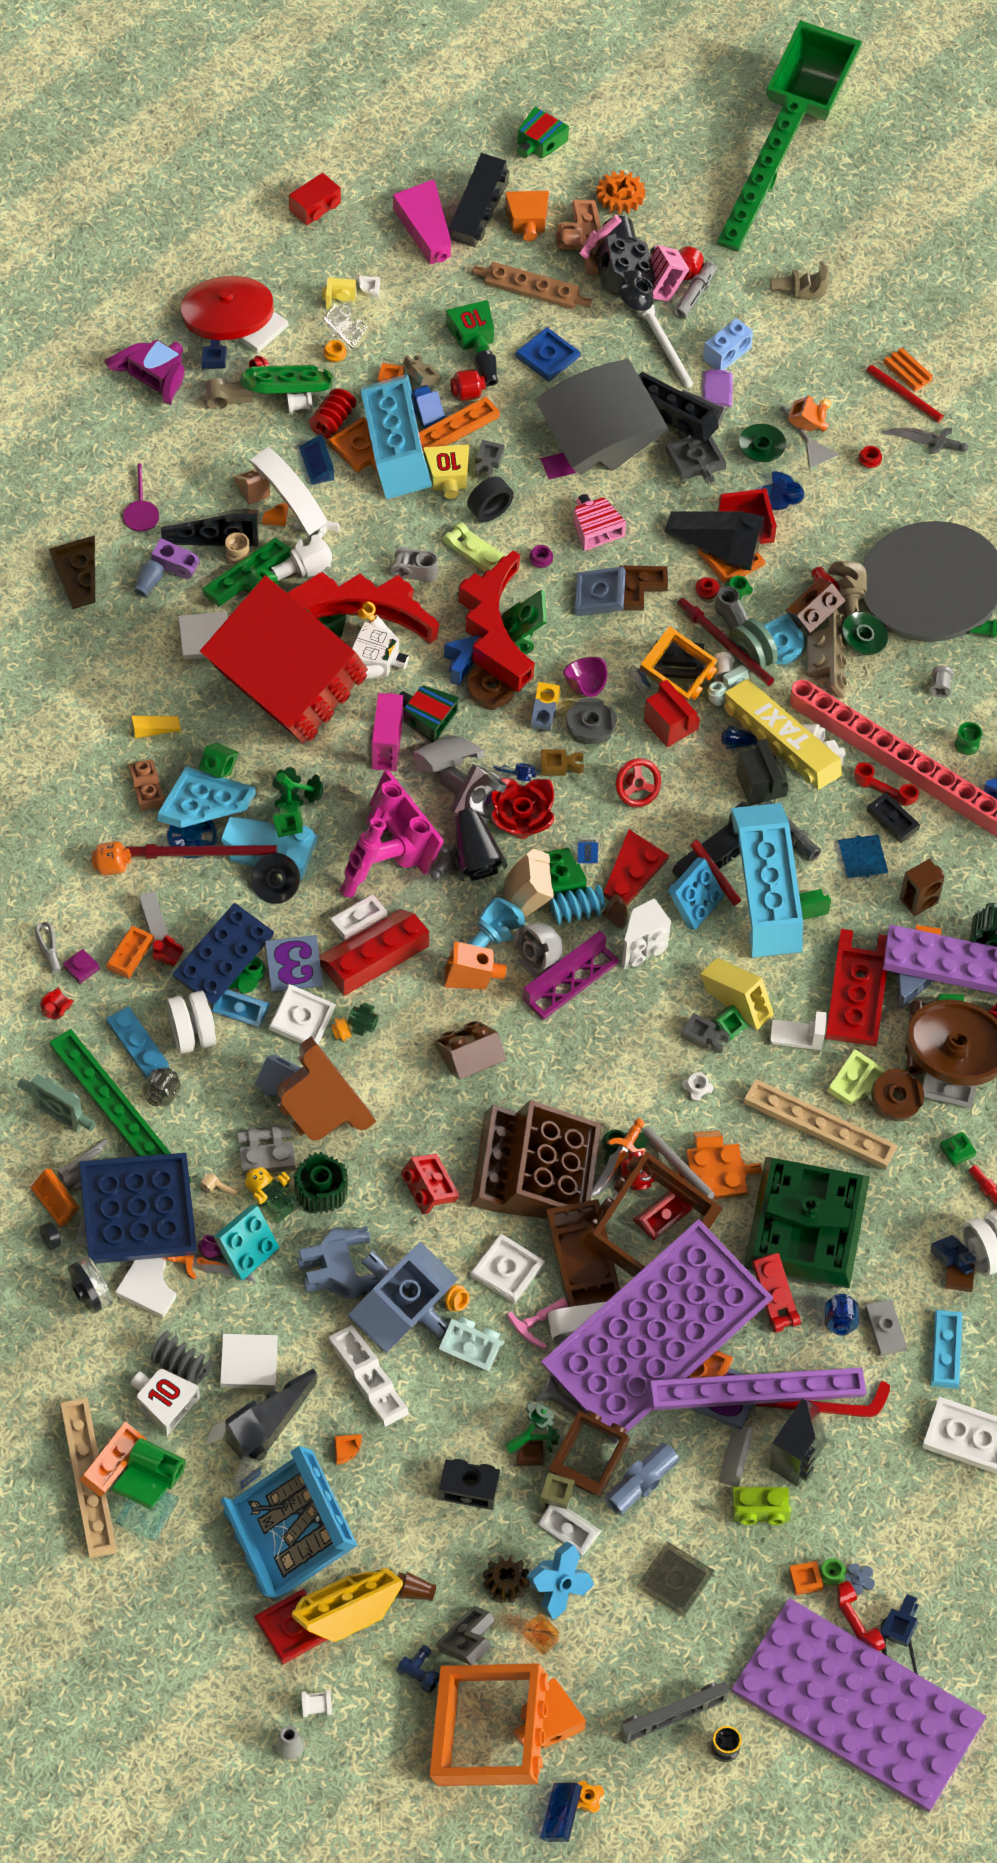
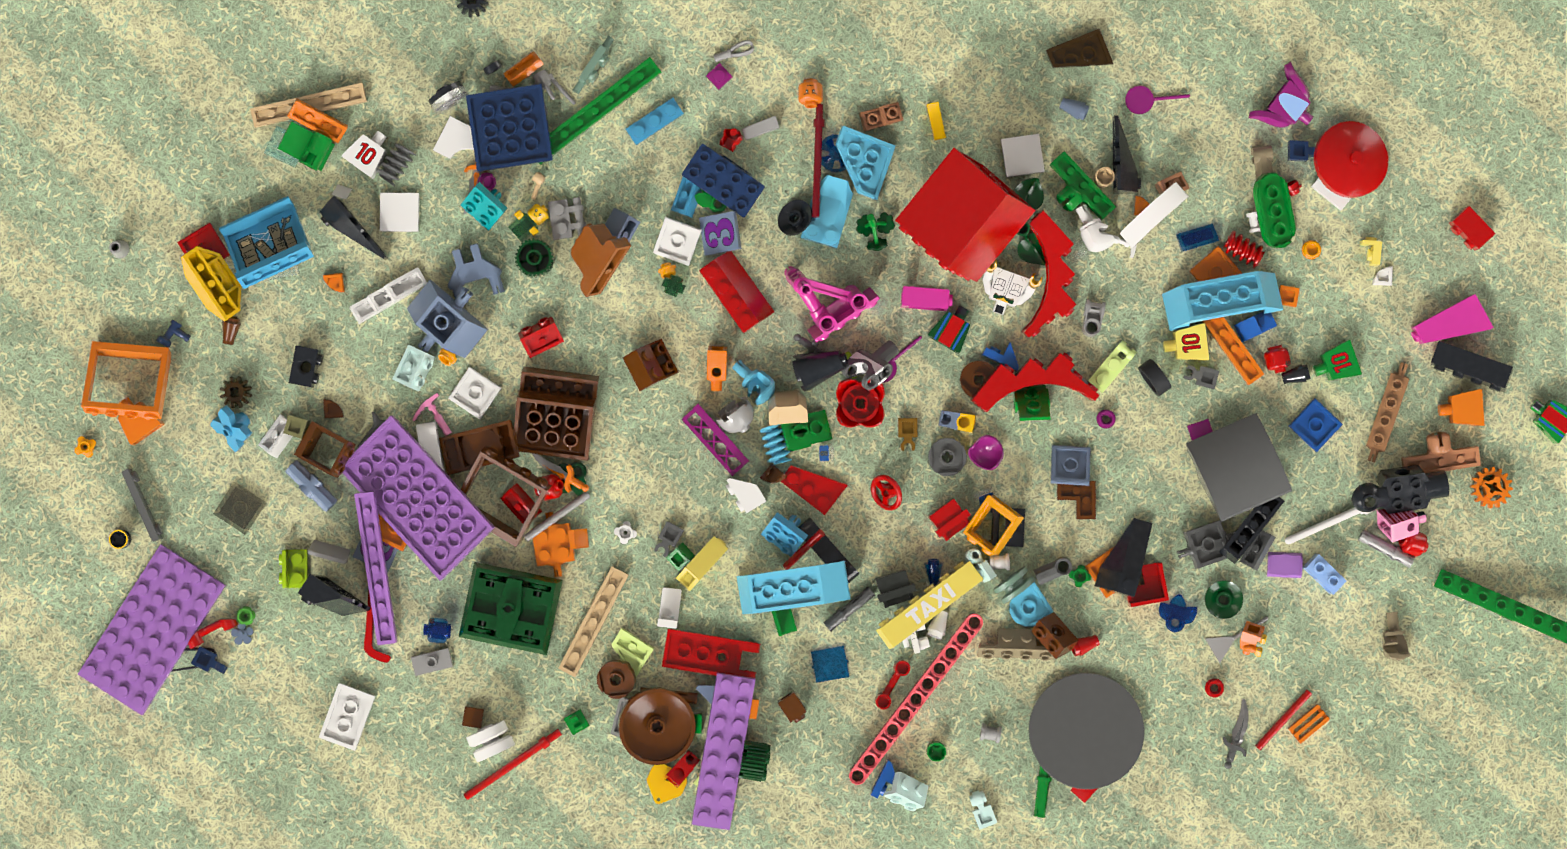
camera: 90 degrees right, 30 degrees up
red arm [40,987,74,1020] -> none
orange plate [106,925,155,979] -> none
clear smoke head [142,1067,181,1107] -> none
medium lavender leg [151,538,200,579] -> none
white wheel [166,990,216,1055] -> none
green brick [198,742,239,779] -> none
clear slope [234,1457,263,1492] -> none
green leg [273,800,303,838] -> none
white bush [301,1689,332,1717] -> none
clear hips [323,303,367,349] -> none
white plate [331,895,388,941] -> none
dark tan plate [403,355,442,386] -> none
light grey slope [413,735,485,772] -> none
dark grey plate [435,1606,495,1666] -> none
clear blue plate [493,763,540,781] -> none
plant [505,1402,560,1453] -> none
clear orange slope [524,1613,559,1655] -> none
clear blue plate [540,1783,582,1842] -> none
bright pink torso [573,494,626,551] -> none
bright pink piece [579,215,621,259] -> none
dark red bar [677,598,774,686] -> none
red plate [695,577,720,600] -> none
plate [751,1253,801,1333] -> none
orange tile [789,1561,824,1595] -> none
dark tan piece [828,560,867,619] -> none
dark green dish [842,612,888,655] -> none
black plate [867,792,920,843] -> none
dark blue plate [930,1235,976,1275] -> none
medium azure tile [931,1310,963,1389] -> none

